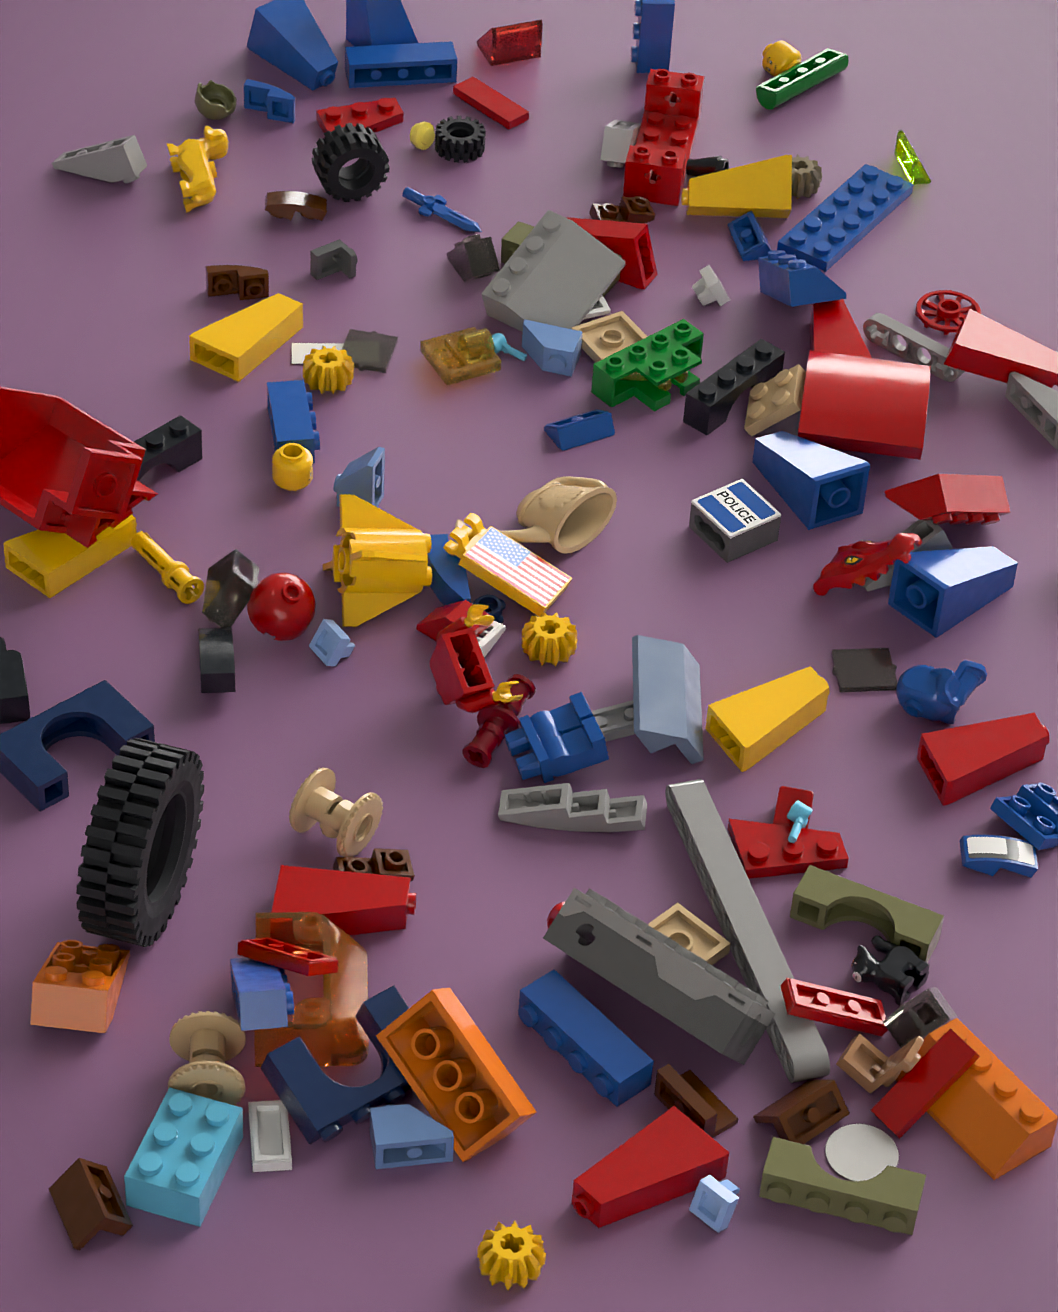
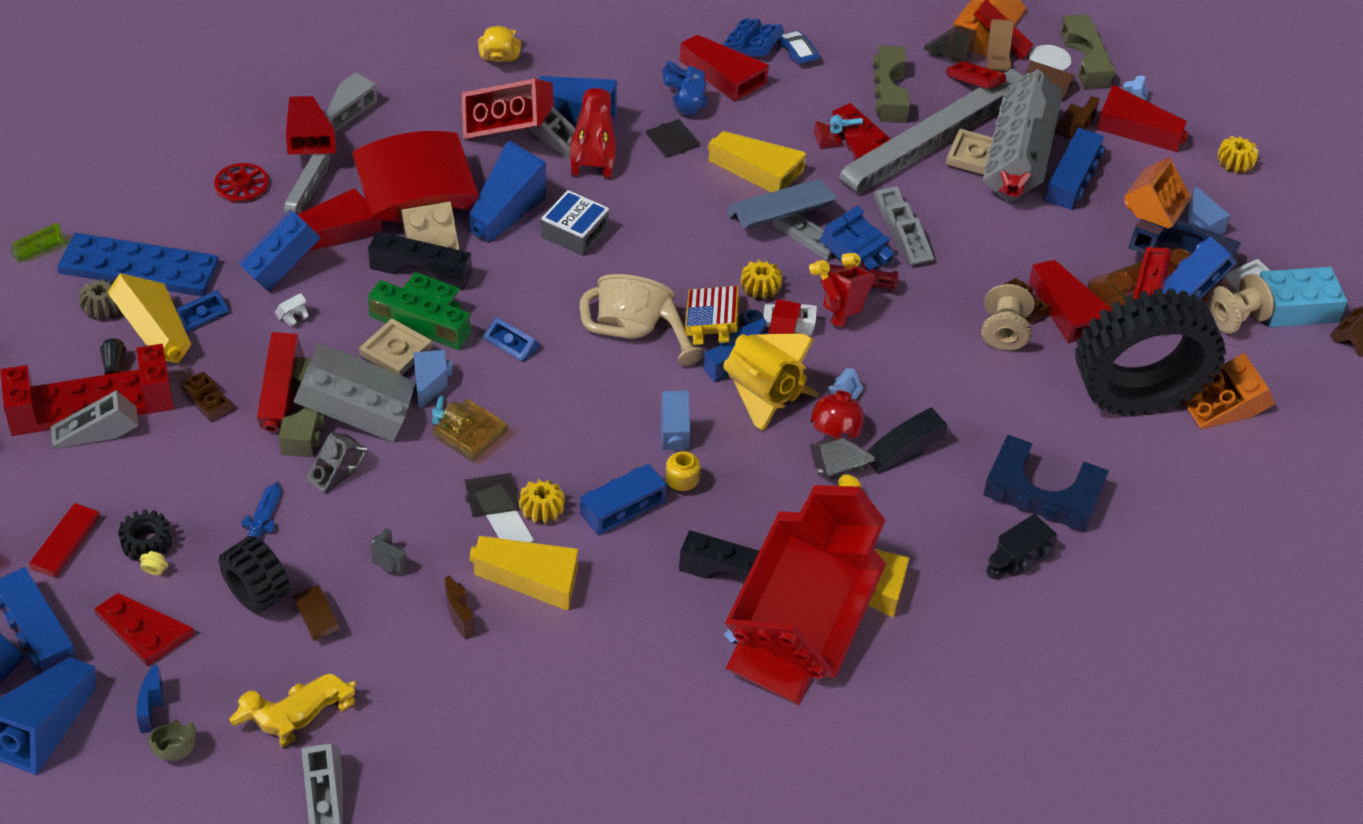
camera: 115 degrees left, 5 degrees up
black animal [851,935,930,1006] -> none

